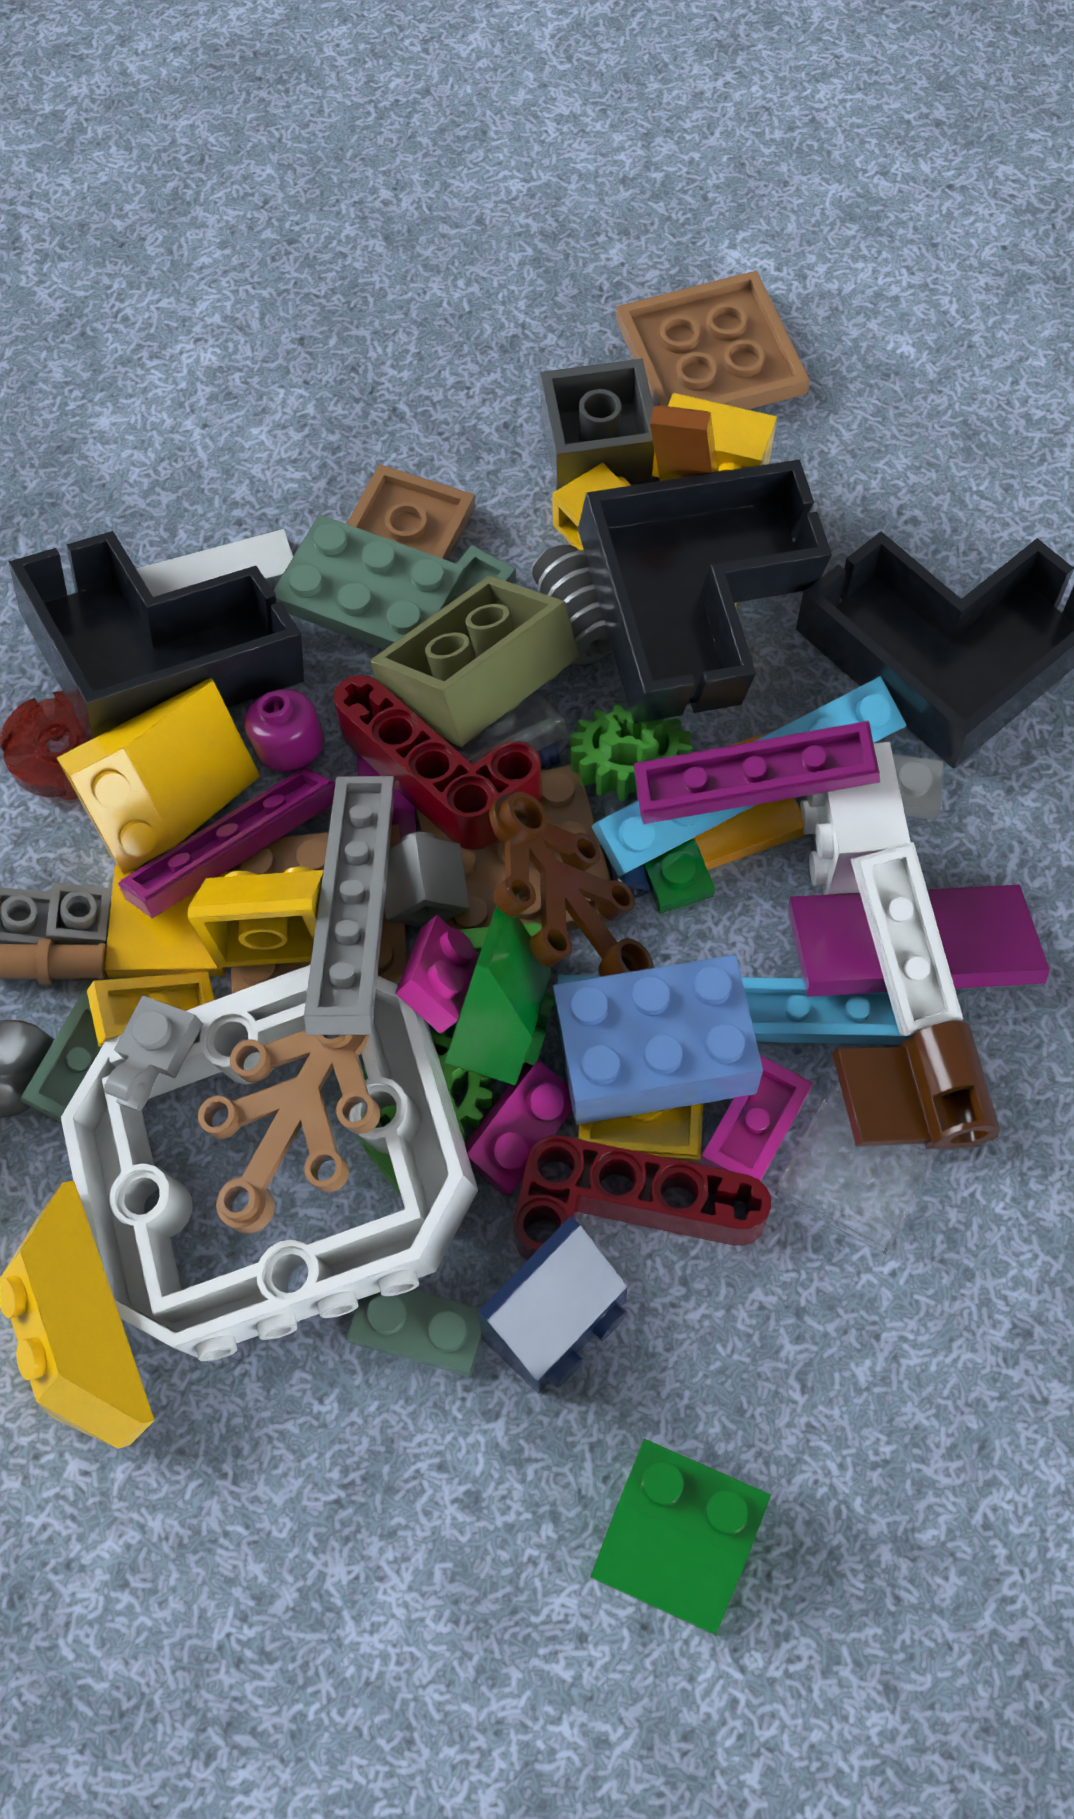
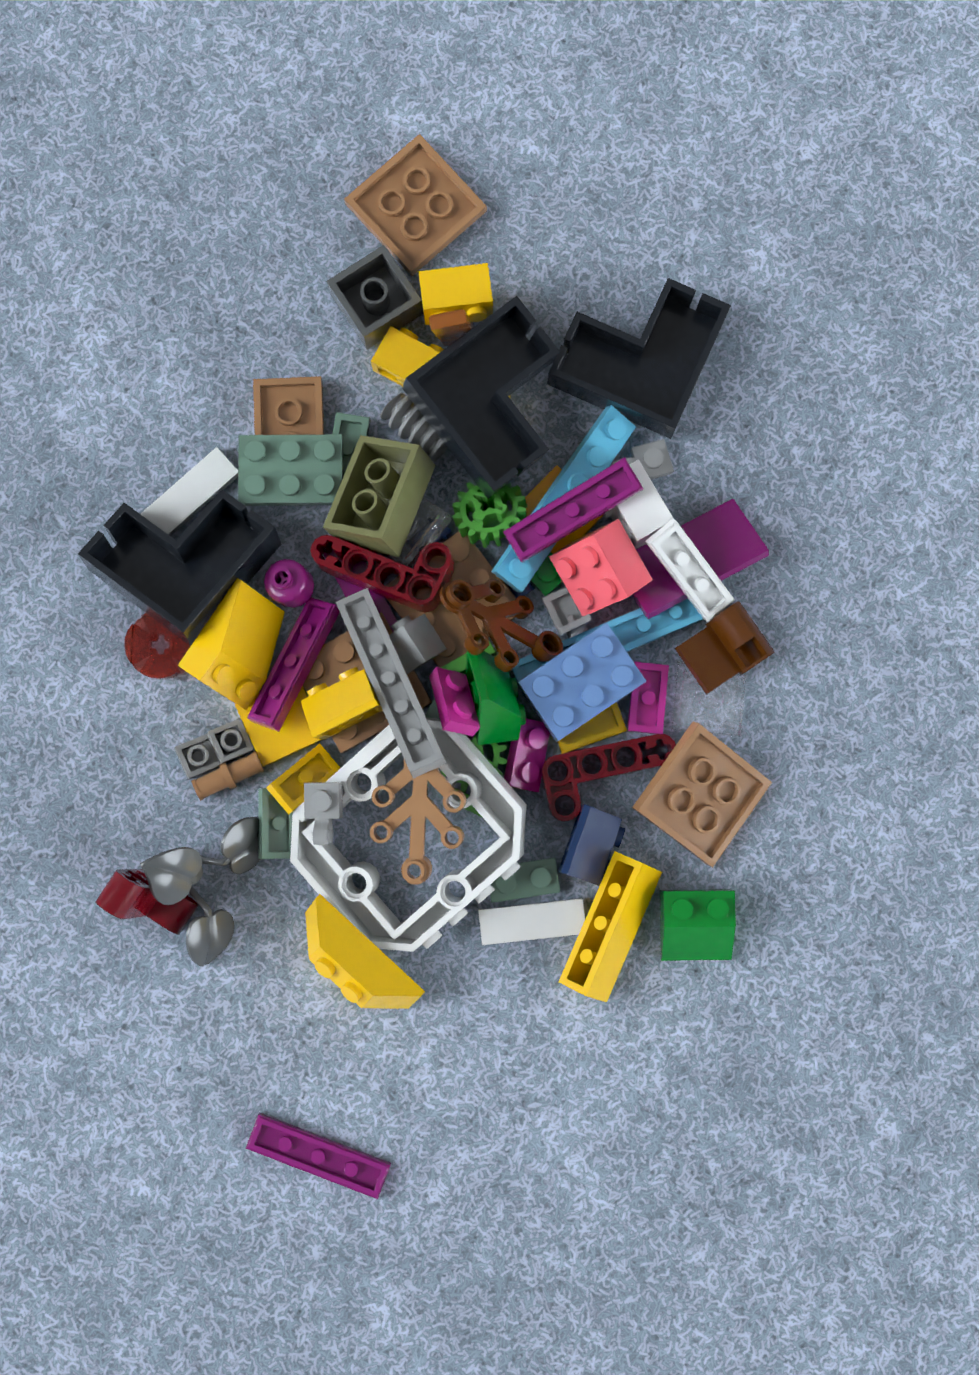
camera: 25 degrees left, 20 degrees up
none -> white tile [478,898,585,945]
none -> light grey bracket [542,587,592,639]
none -> coral brick [549,518,653,617]
none -> yellow brick [559,851,662,1002]
none -> medium nougat plate [632,721,772,868]

